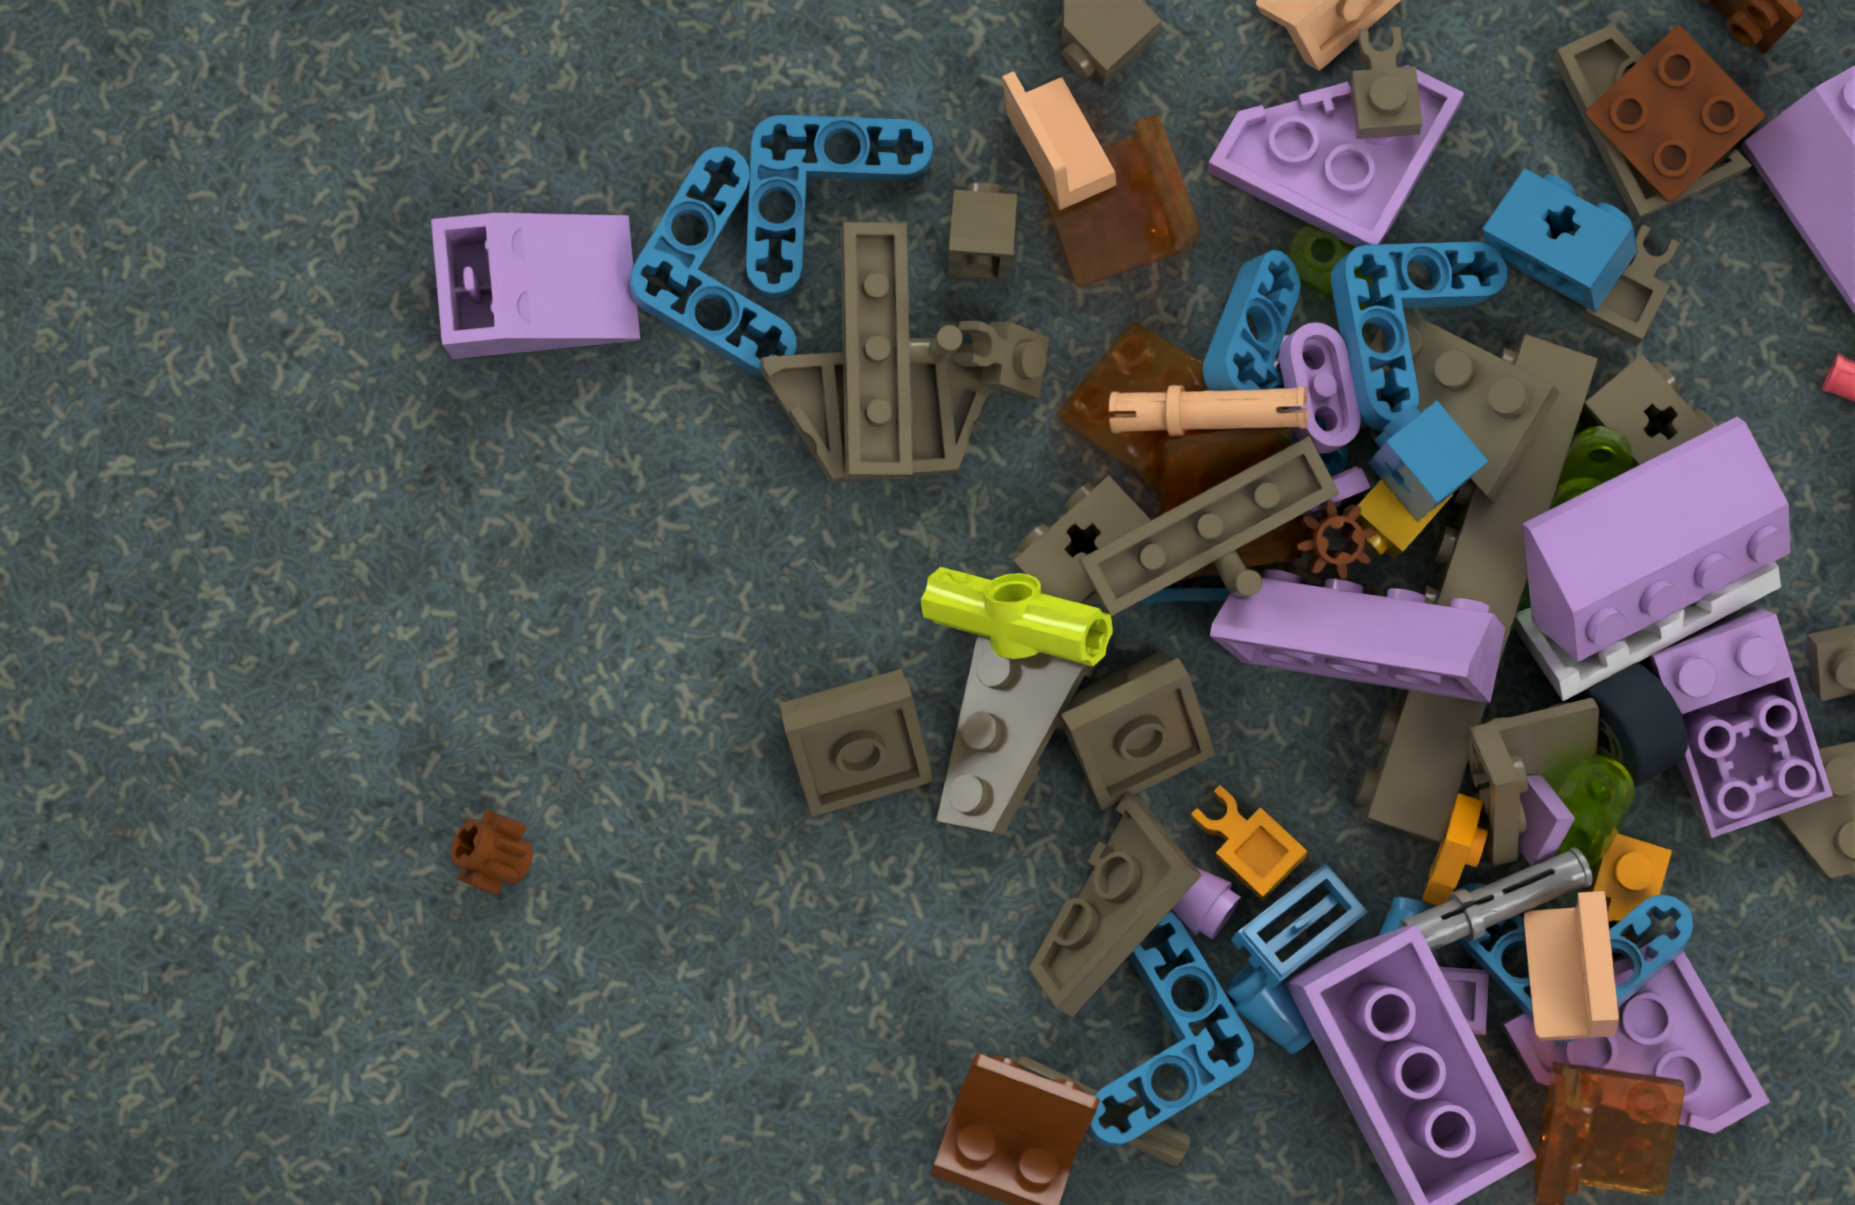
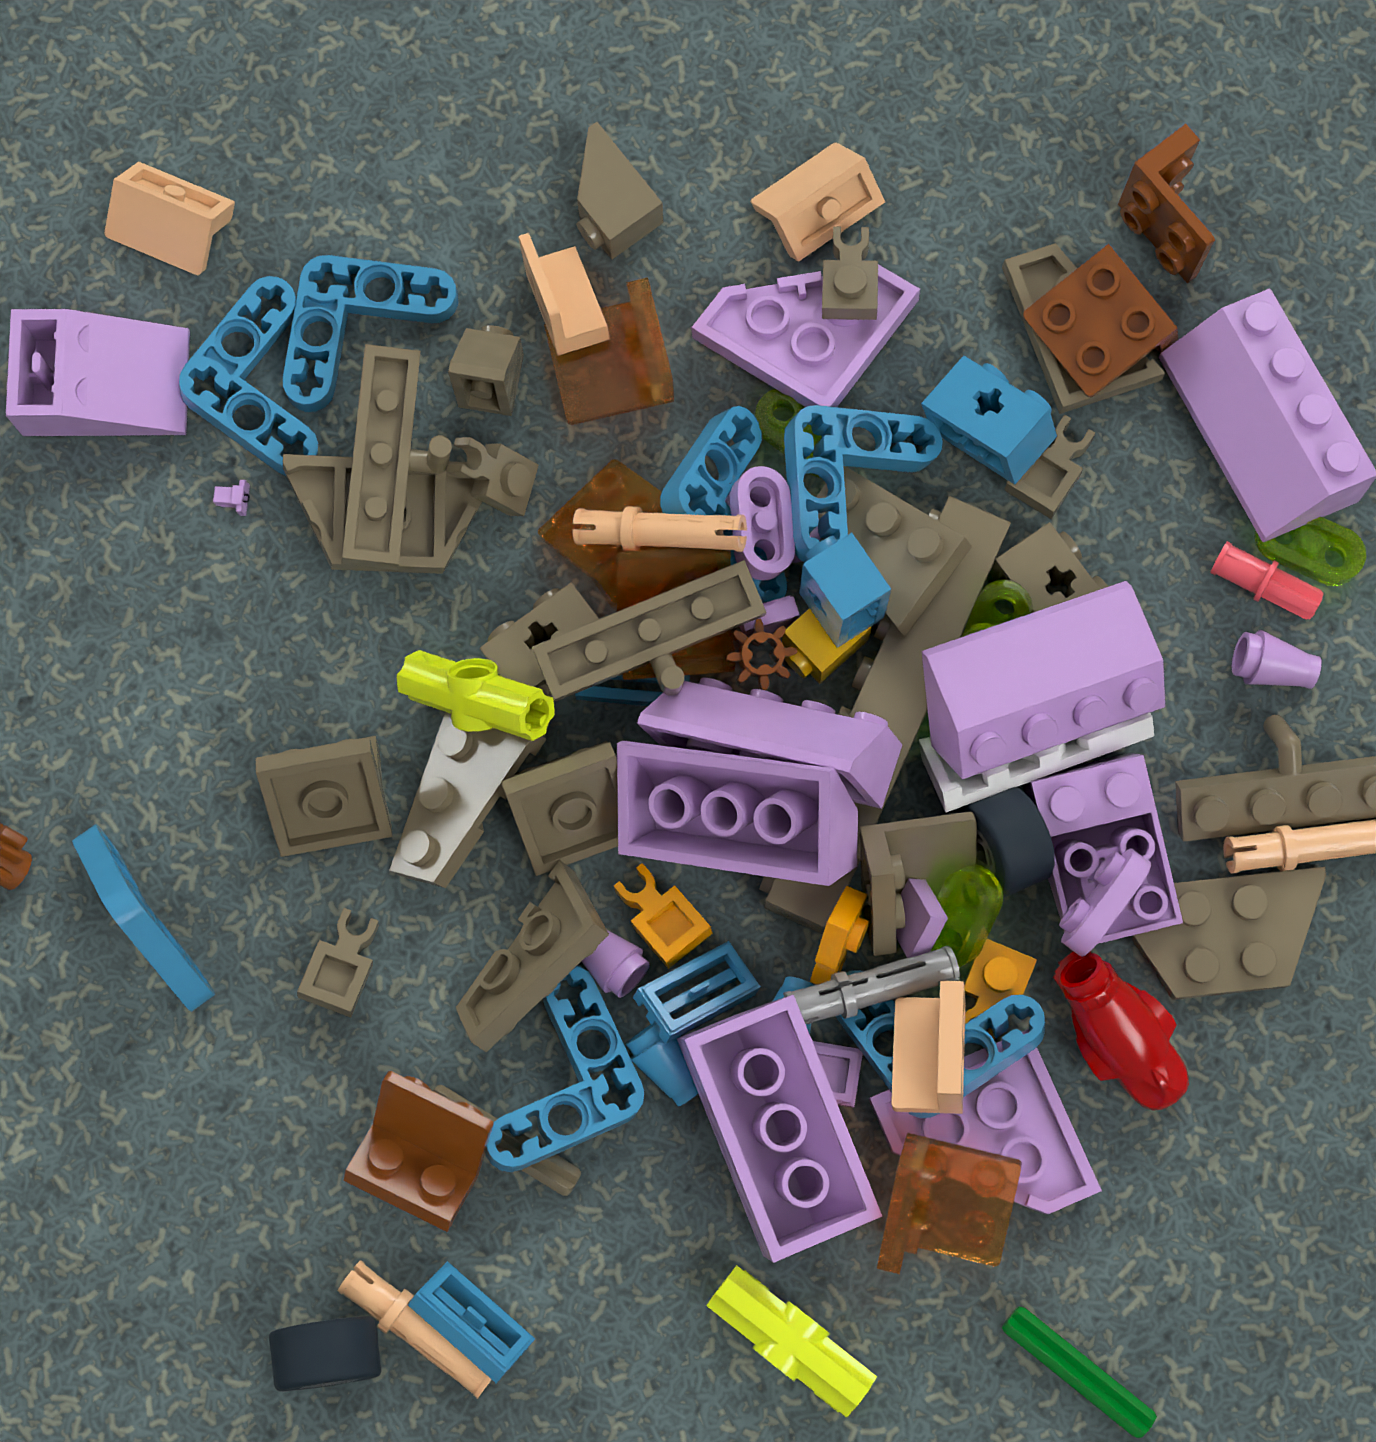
camera: 10 degrees right, 5 degrees down
none -> dark azure beam [72,824,215,1012]
none -> light nougat panel [104,162,235,275]
none -> lavender piece [213,480,250,516]
none -> dark tan plate [297,908,379,1018]
none -> lavender slope [617,740,858,886]
none -> red animal [1053,951,1189,1111]
none -> lavender plate [1059,849,1151,957]

